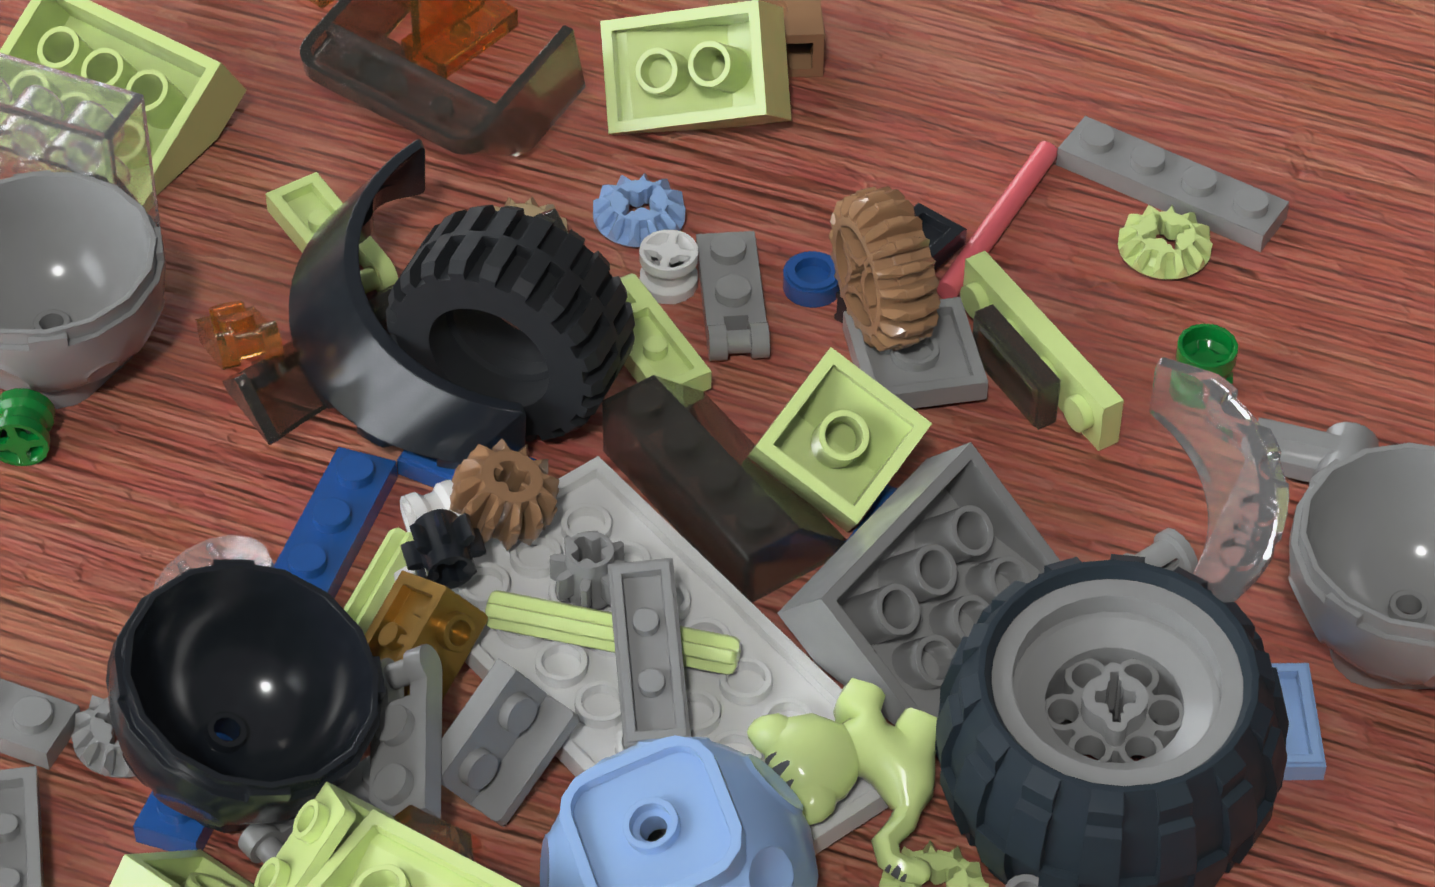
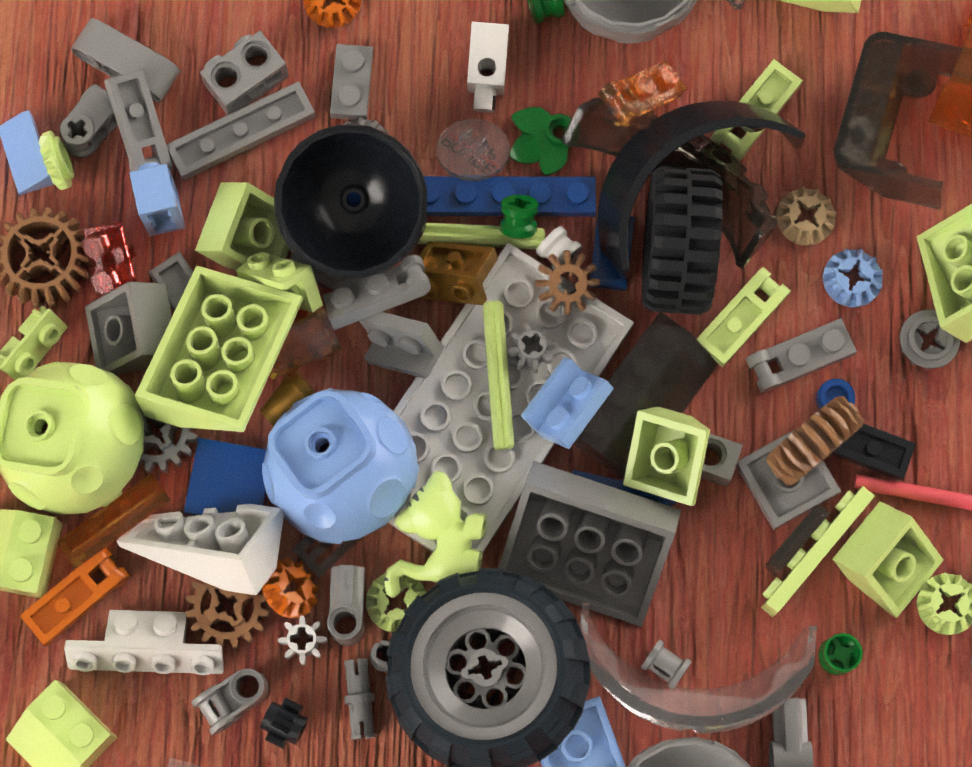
camera: 70 degrees right, 30 degrees up
black gear [401,509,486,589] -> none
light grey tile [607,558,691,750] -> none
white wheel [639,230,698,304] -> none
none -> white torso [467,22,509,113]
none -> green wheel [500,194,538,239]
none -> green plate [510,107,578,176]
none -> light blue bracket [522,357,614,449]
none -> yellowish green slope [832,501,944,618]
none -> light grey gear [898,310,960,370]

